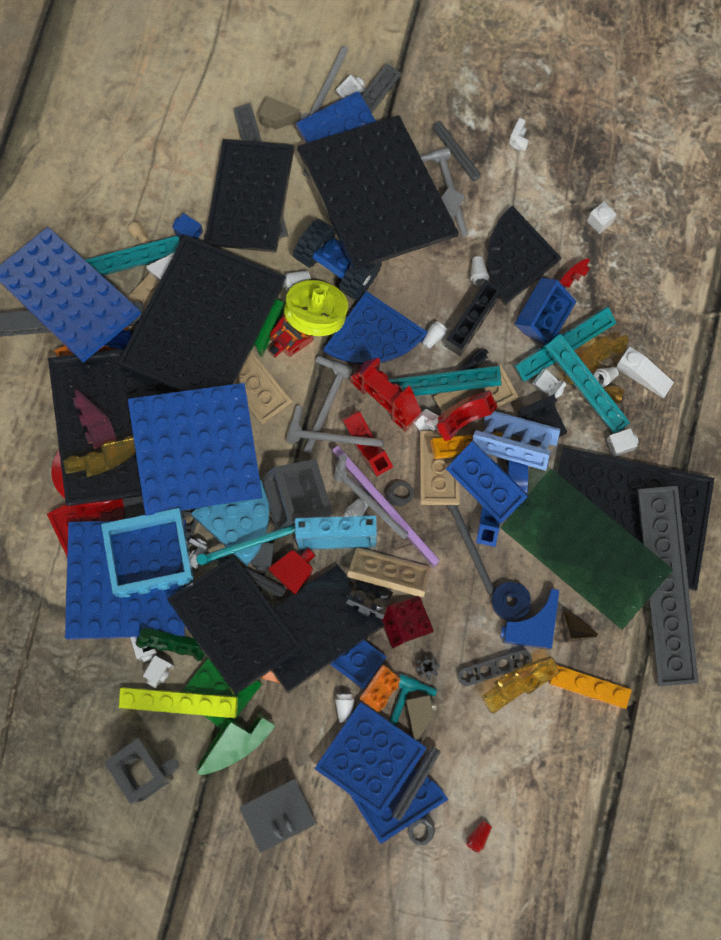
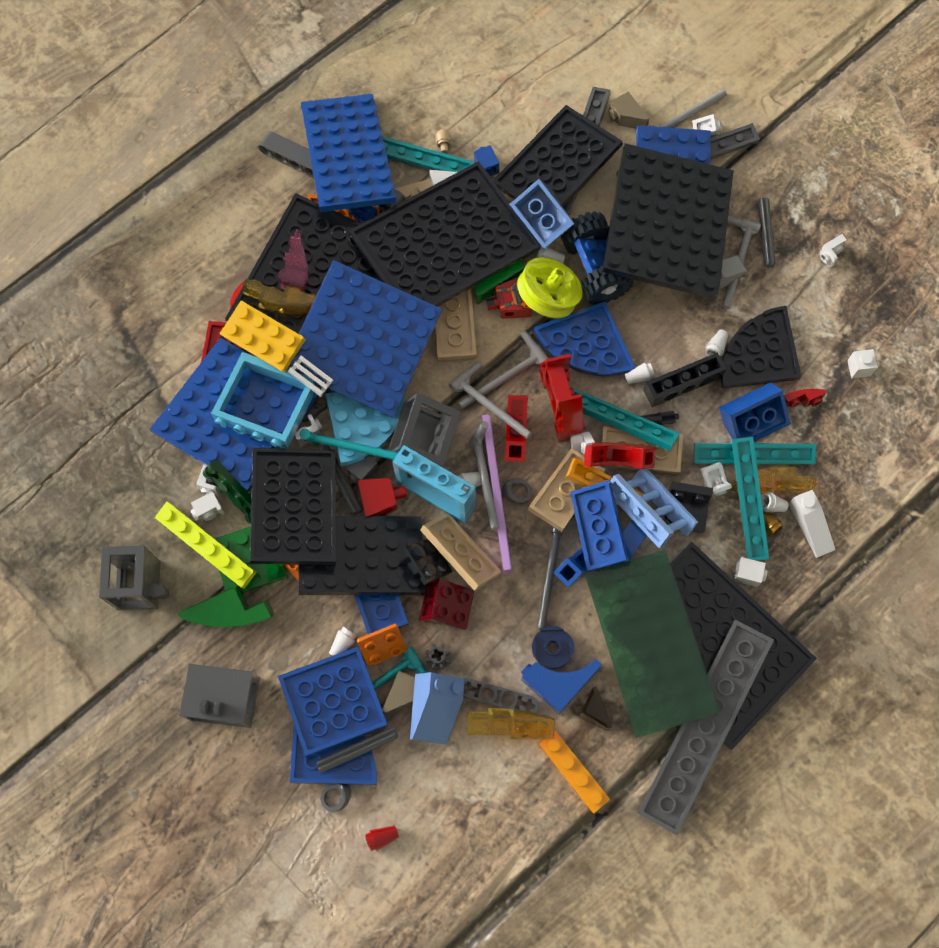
camera: 35 degrees right, 5 degrees down
none -> yellow plate [220,301,306,373]
none -> white tile [288,356,333,397]
none -> medium blue slope [410,672,465,744]
none -> medium blue slope [509,179,574,249]

